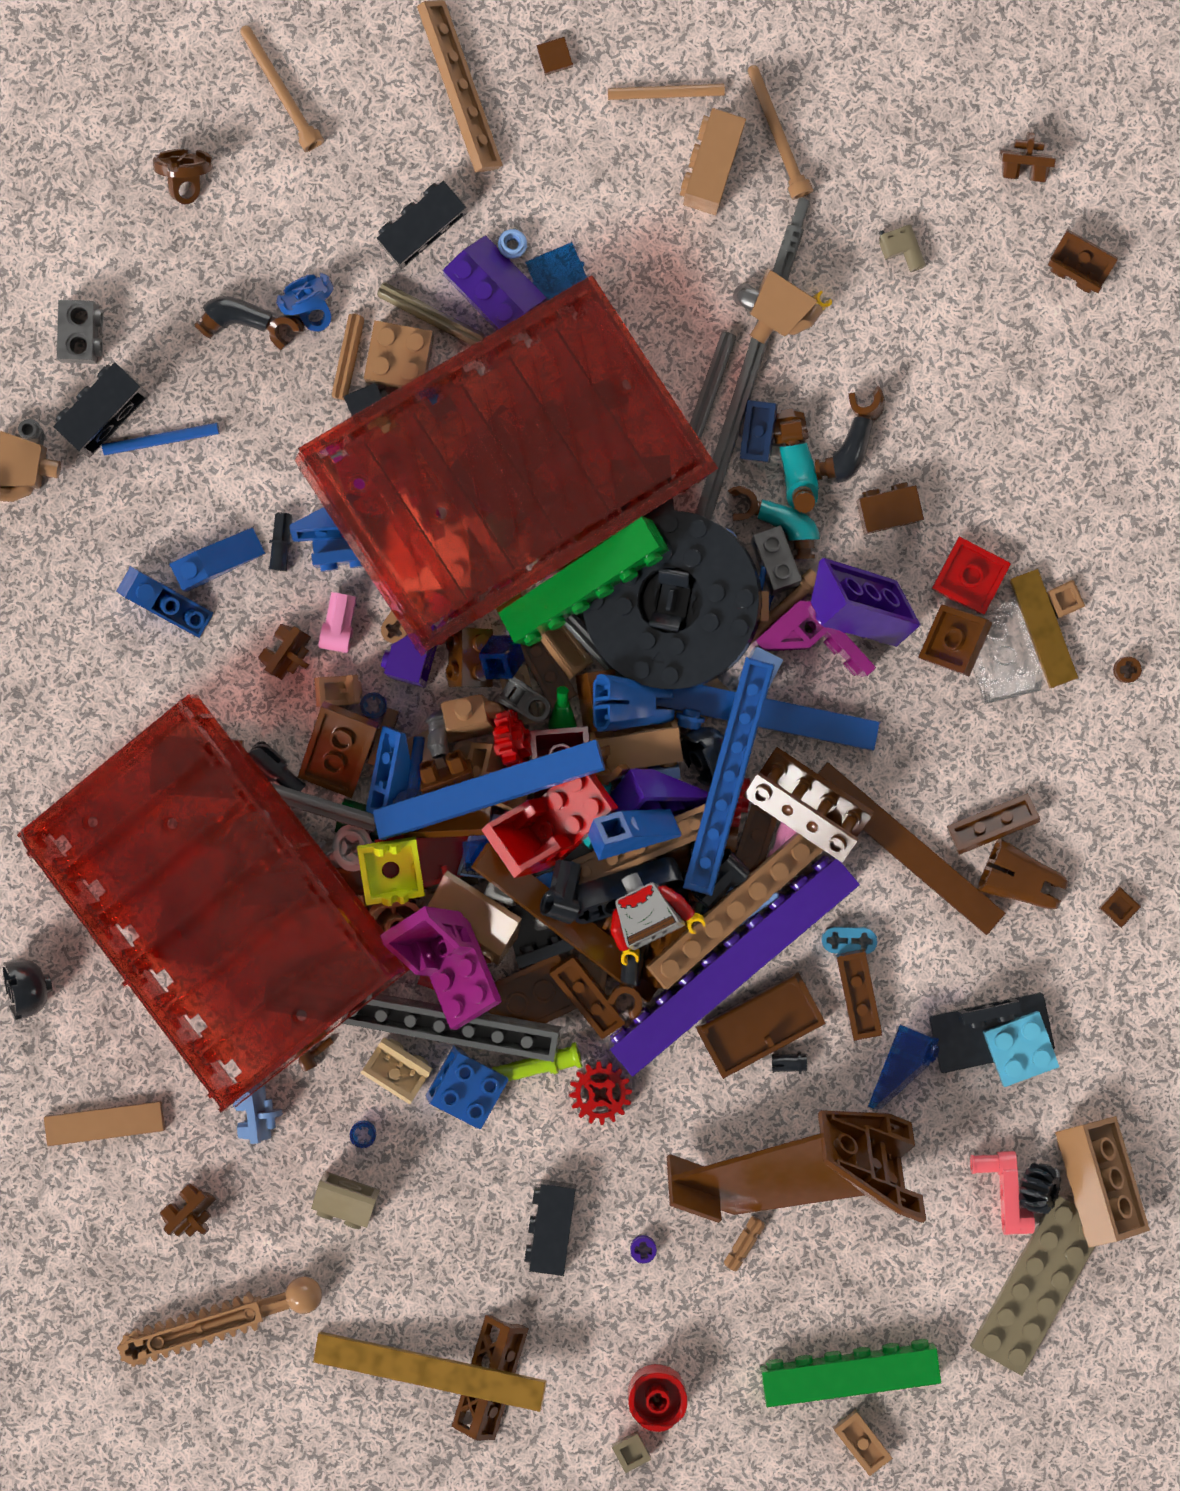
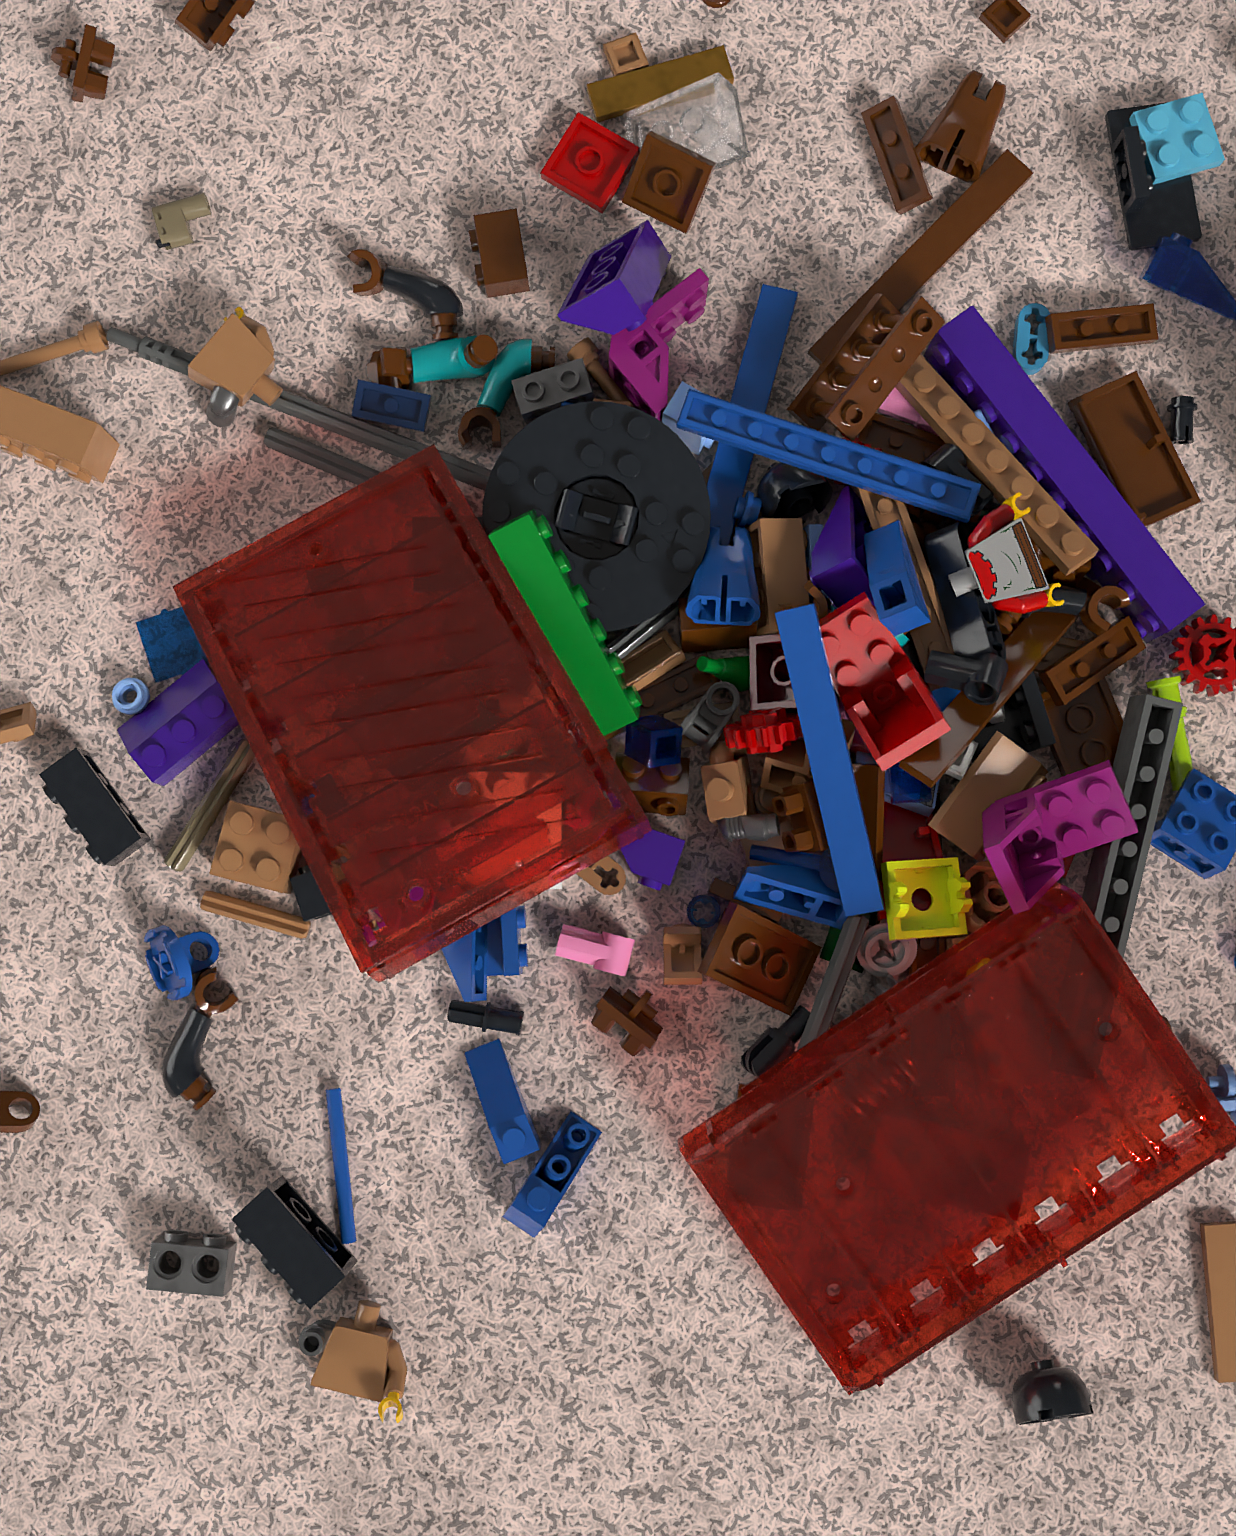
camera: 90 degrees left, 5 degrees down
tan bracket [361,1038,433,1104] -> none

